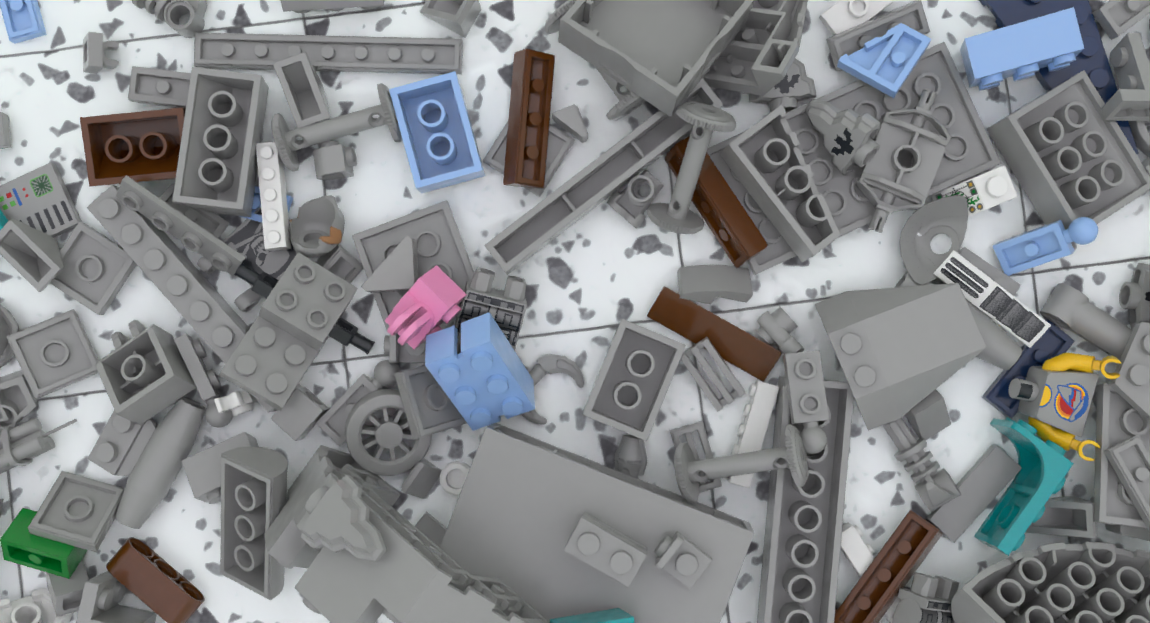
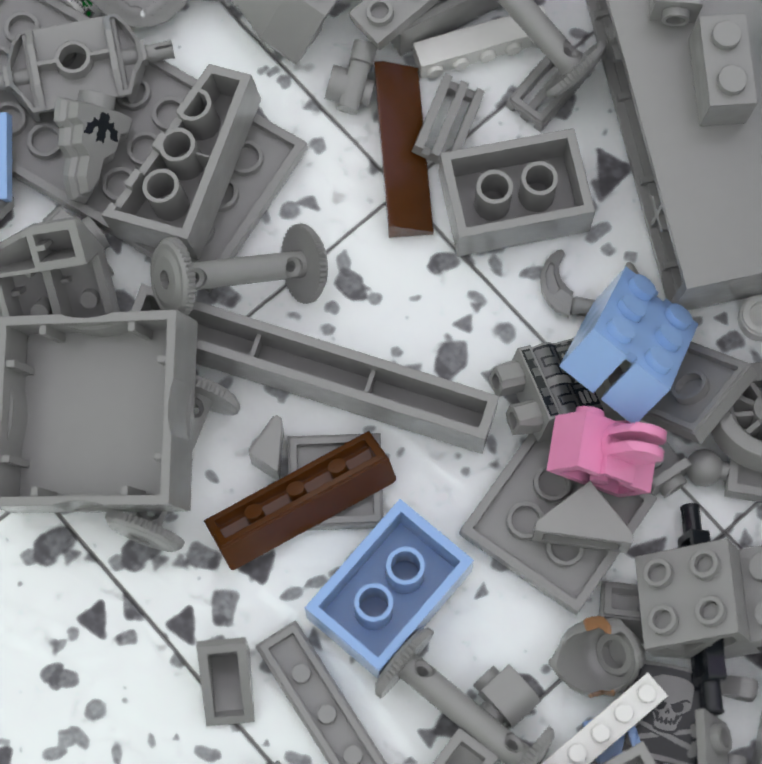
camera: 125 degrees left, 15 degrees down
light grey plate [607,169,664,229] -> none
light grey piece [614,434,647,478] -> none
reddish brown slope [664,136,768,268] -> none
light grey slope [677,265,753,304] -> none

